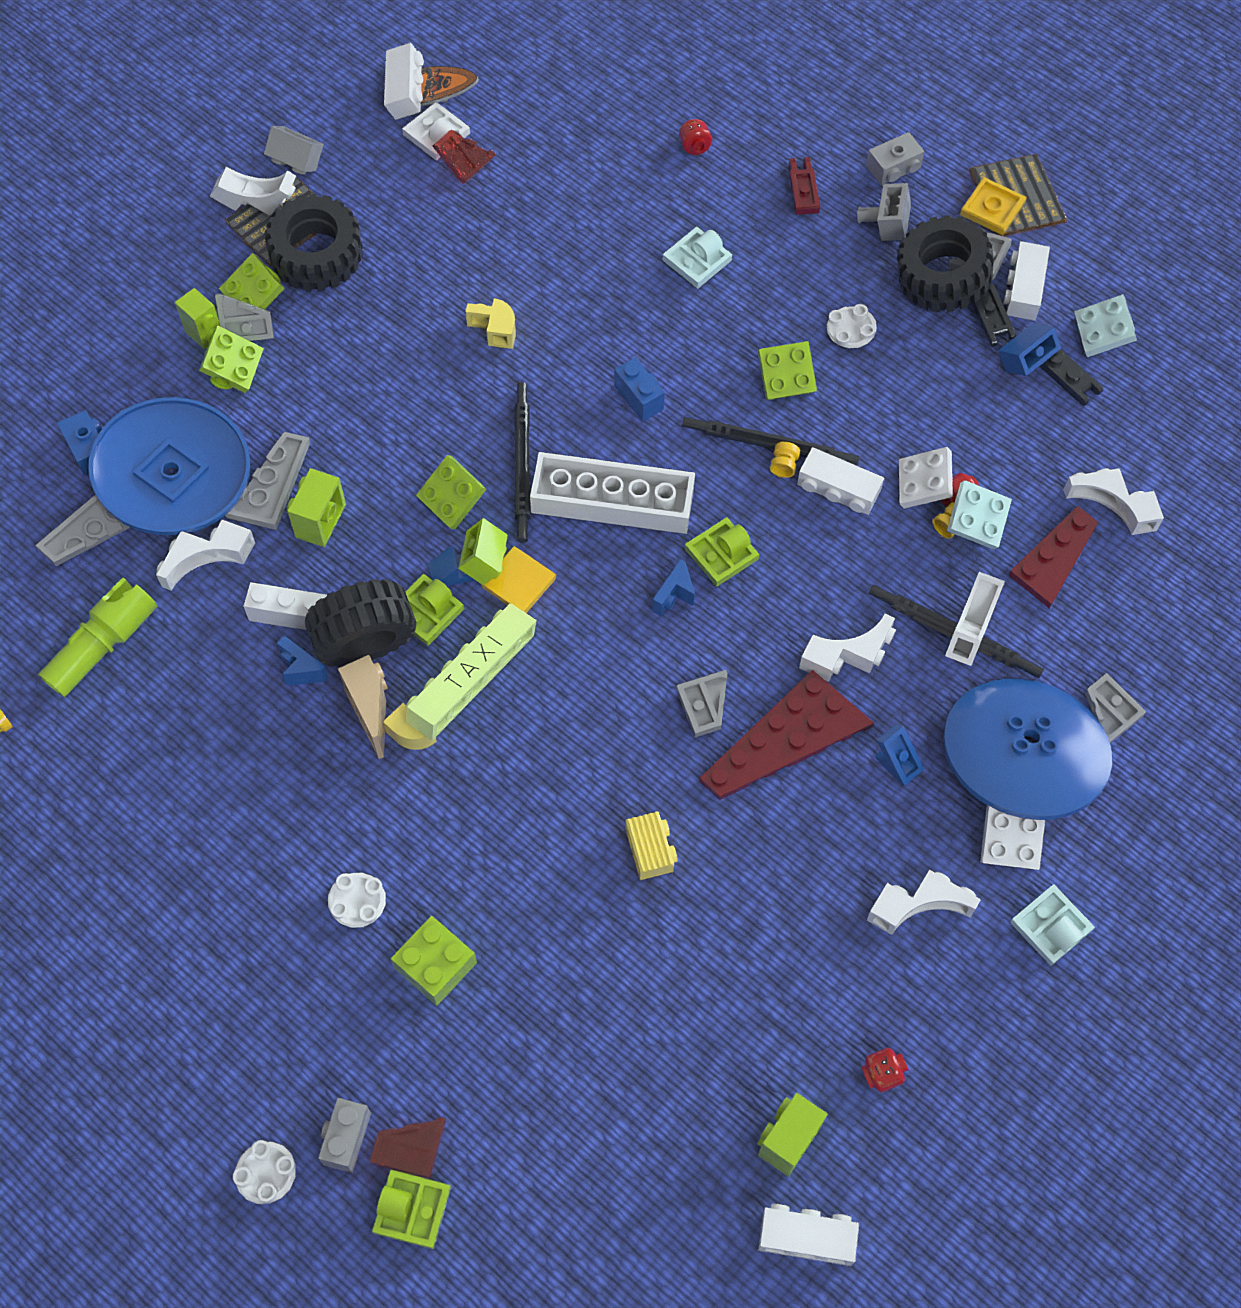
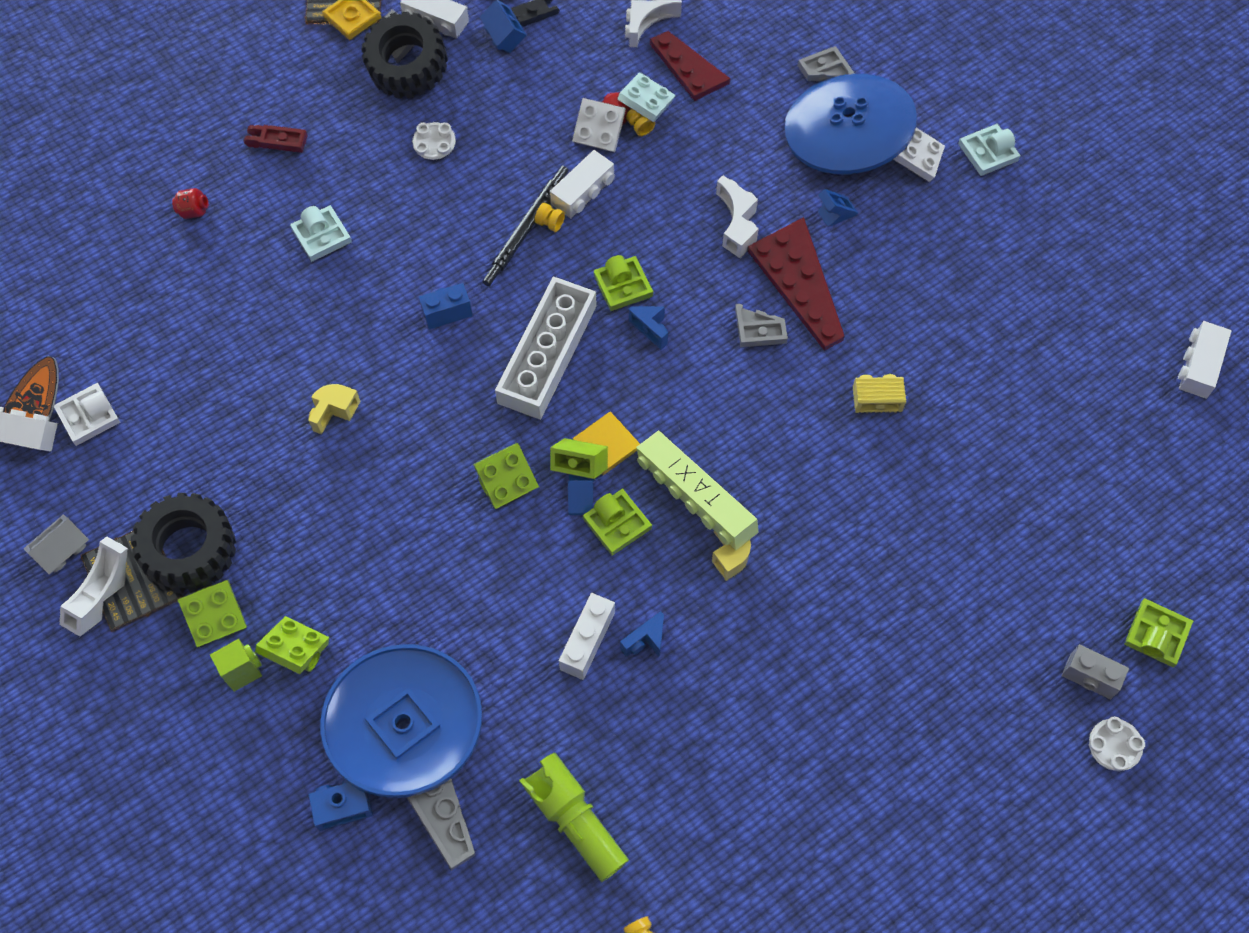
camera: 75 degrees left, 0 degrees up
white arch [156,520,255,591] -> none
light grey wing [215,294,274,341] -> none
light grey wing [226,432,310,530] -> none
lime brick [287,468,346,547] -> none
black tyre [304,579,417,667] -> none
white dish [328,873,385,928] -> none
tan slope [338,655,388,759] -> none
clear red wing [370,1117,447,1179] -> none
lime brick [391,915,477,1006] -> none
clear red wing [432,129,496,184] -> none
black axle [514,382,530,543] -> none
lime brick [757,1092,828,1177] -> none
lime plate [758,341,817,401] -> none
light grey brick [857,183,911,241] -> none
red head [861,1047,909,1093] -> none
light grey brick [866,132,924,186] -> none
white arch [867,870,981,935] -> none
black axle [868,584,1044,678] -> none
white arch [945,572,1005,666] -> none
black hinge [972,283,1016,347] -> none

